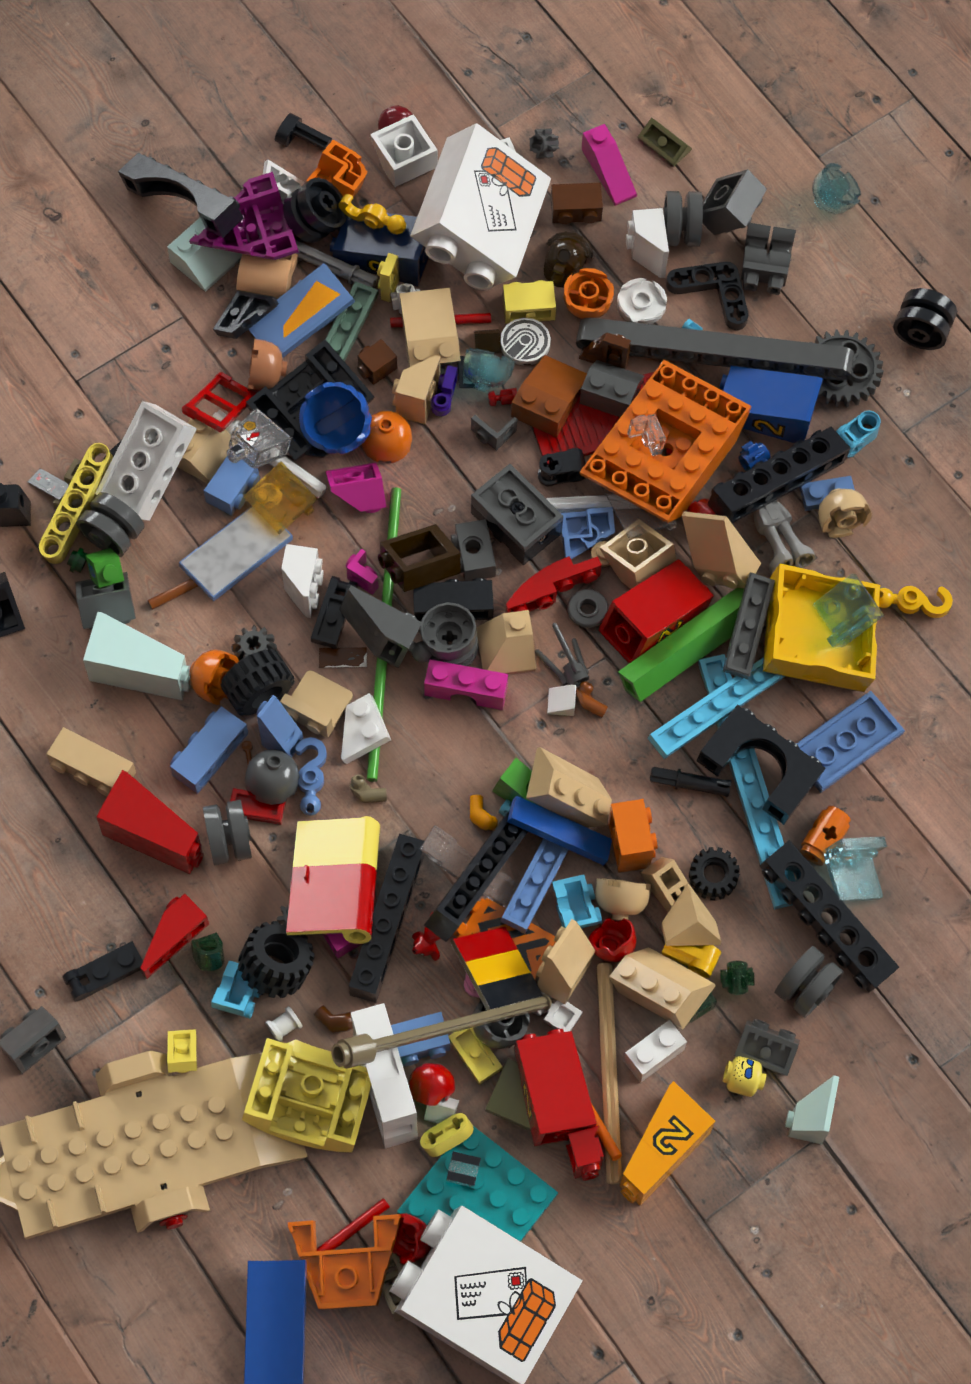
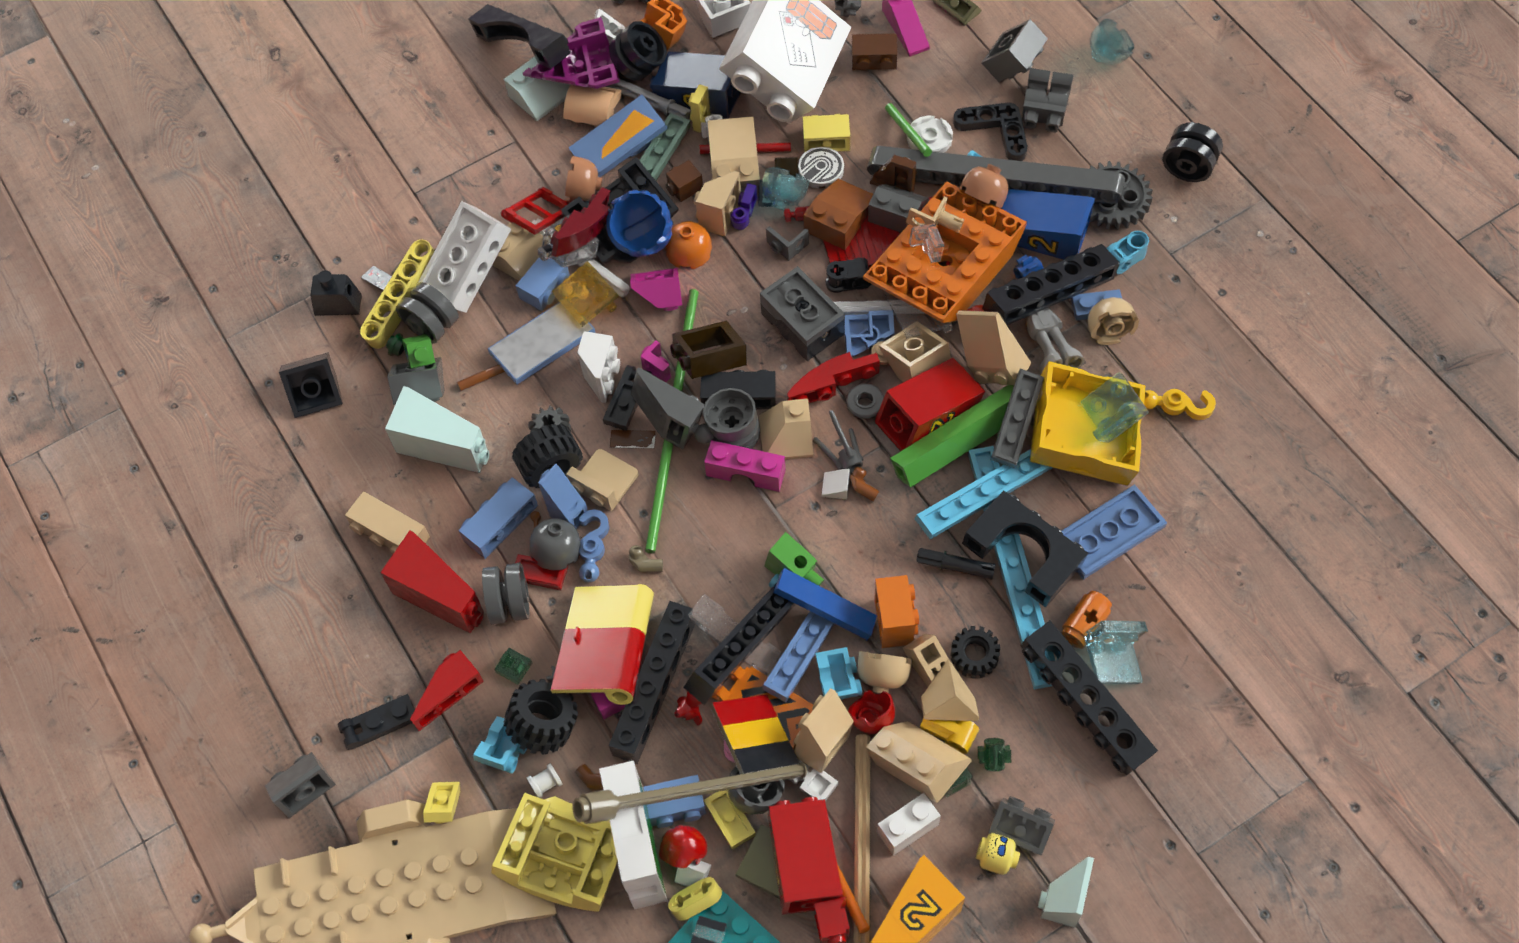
camera: 10 degrees right, 5 degrees down
orange cylinder [190,650,239,705] -> none
clear green plate [191,932,225,971] -> none
black wing [213,290,279,339] -> none
yellow piece [339,194,406,235] -> none
white wing [341,693,391,764] -> none
dark grey brick [451,519,496,581] -> none
light orange arm [470,795,498,831] -> none
tan slope [526,747,612,828] -> none
dark brown helmet [543,231,594,288] -> none
orange cylinder [564,268,614,319] -> none
white slope [626,208,669,278] -> none
dark grey wheel [663,191,703,247] -> none
dark grey wheel [774,946,844,1018] -> none
none -> clear green tile [494,648,532,685]
none -> dark red slope [550,187,611,257]
none -> bright green bar [885,103,932,157]
none -> tan bracket [906,196,965,234]
none -> nougat cylinder [959,164,1008,208]

